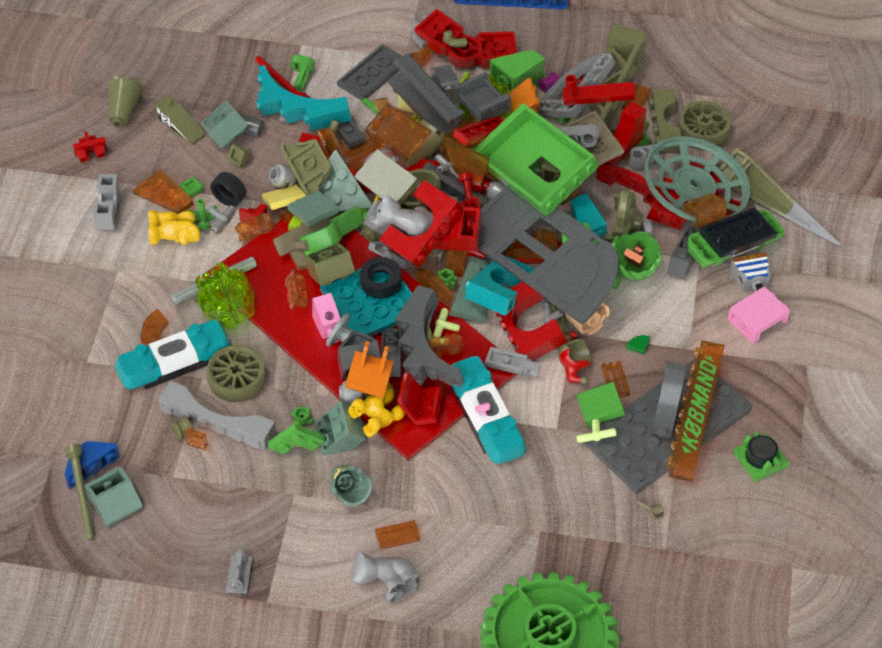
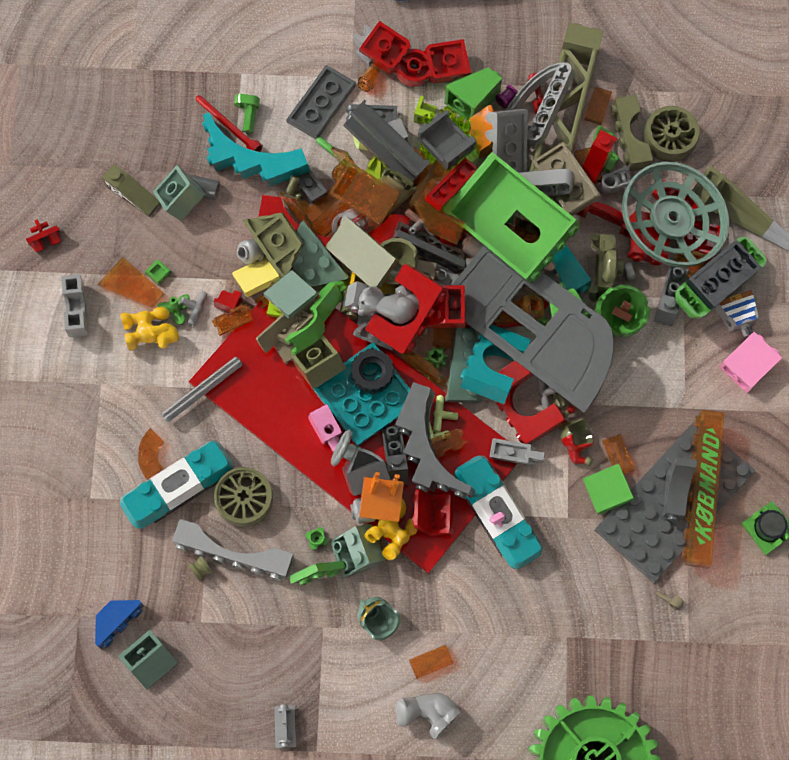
camera: 10 degrees left, 20 degrees up
olive piece [65,444,94,540] -> none
olive cone [108,75,143,127] -> none
clear orange tile [185,428,208,451] -> none
clear neon green piece [195,263,255,329] -> none
black tyre [210,172,247,207] -> none
olive tile [227,142,251,168] -> none
clear orange hinge [285,269,308,310] -> none
dark grey slope [430,65,459,91] -> none
olive arm [443,31,467,48] -> none
red hinge [458,172,482,208] -> none
red piece [563,75,635,105] -> none
yellowish green piece [576,419,617,443] -> none
green tile [626,335,651,354] -> none
clear orange bracket [683,193,727,228] -> none
none -> light grey hinge [485,109,528,173]

